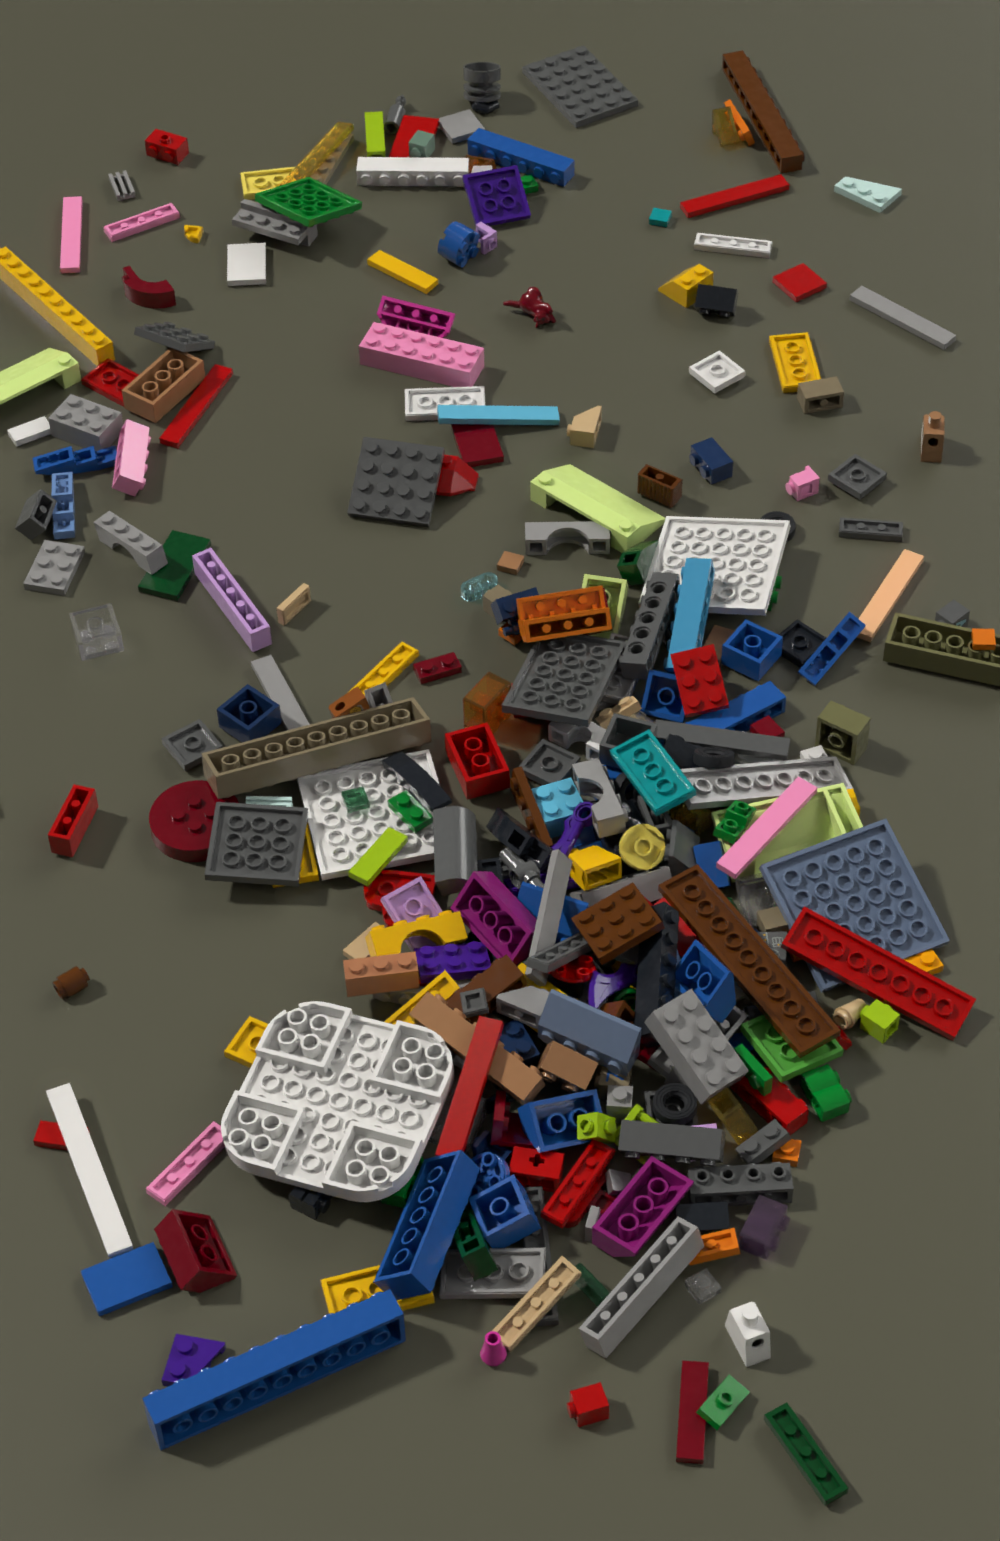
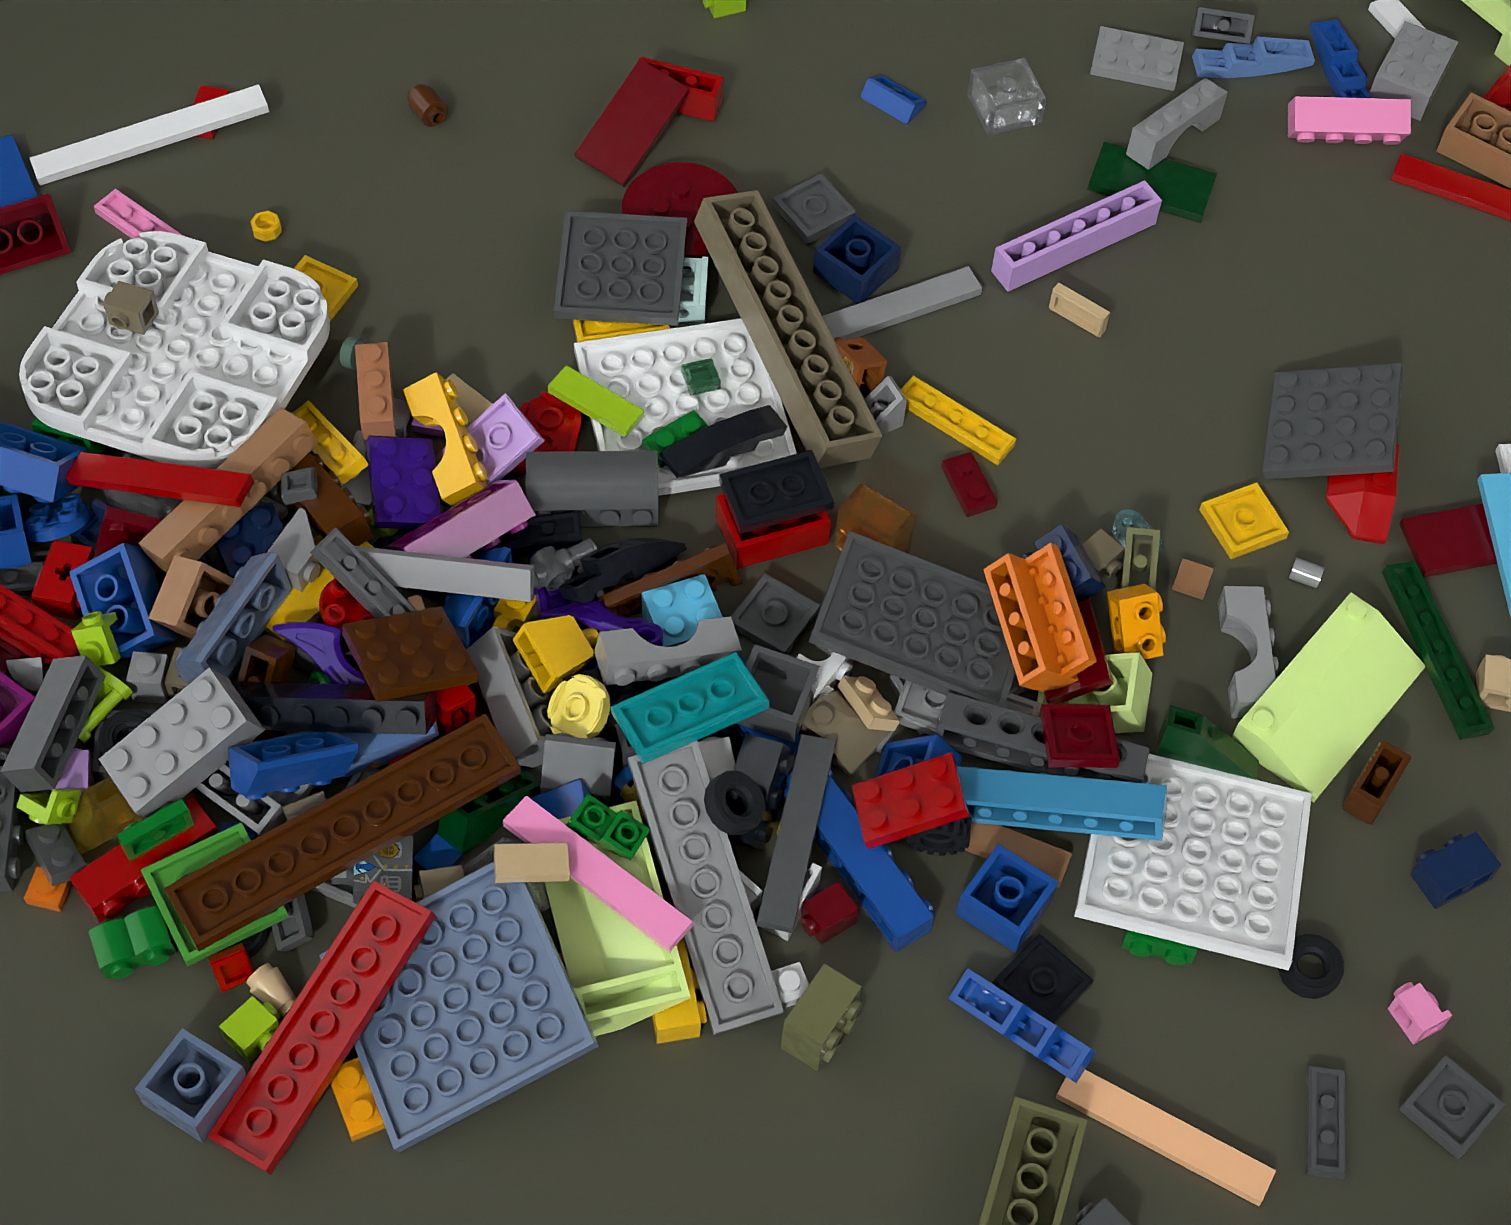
camera: 85 degrees right, 10 degrees up
none -> lime bracket [16,788,81,825]
none -> dark tan brick [103,281,159,335]
none -> sand blue brick [135,1028,246,1143]
none -> yellow tile [250,211,282,242]
none -> tan tile [494,843,570,883]
none -> dark red tile [574,59,690,187]
none -> black plate [719,450,834,534]
none -> blue slope [861,74,927,124]
none -> dark red tile [1040,704,1120,768]
none -> light orange brick [1107,584,1166,660]
none -> olive brick [1121,527,1160,590]
none -> yellow tile [1199,482,1289,559]
none -> light grey hinge [1288,557,1325,589]
none -> dark green plate [1382,561,1494,740]

